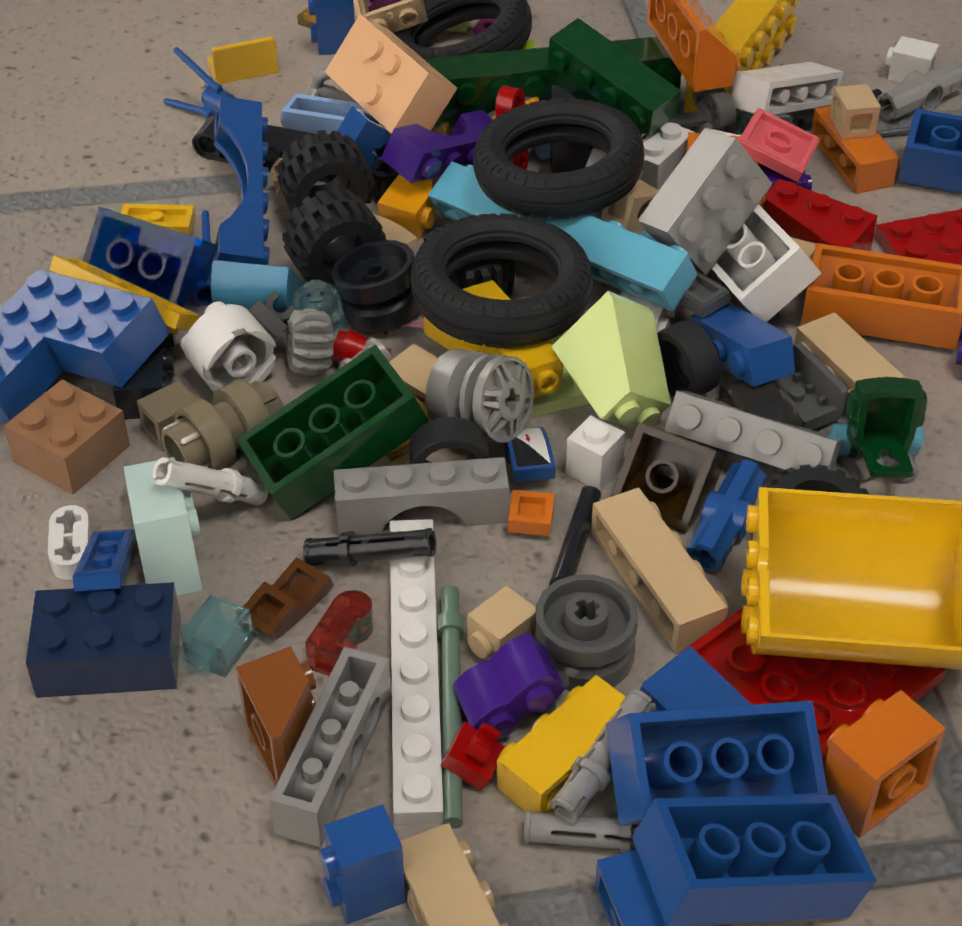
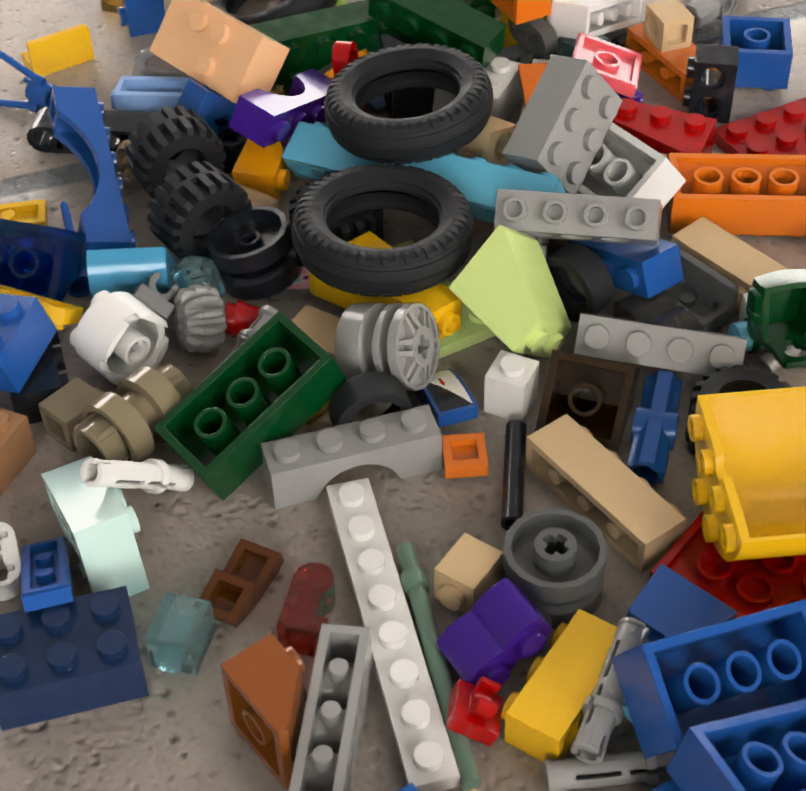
camera: 10 degrees left, 0 degrees up
black pin [303,528,437,567] -> none
none -> light grey brick [494,189,662,246]
none -> black brick [682,43,739,124]

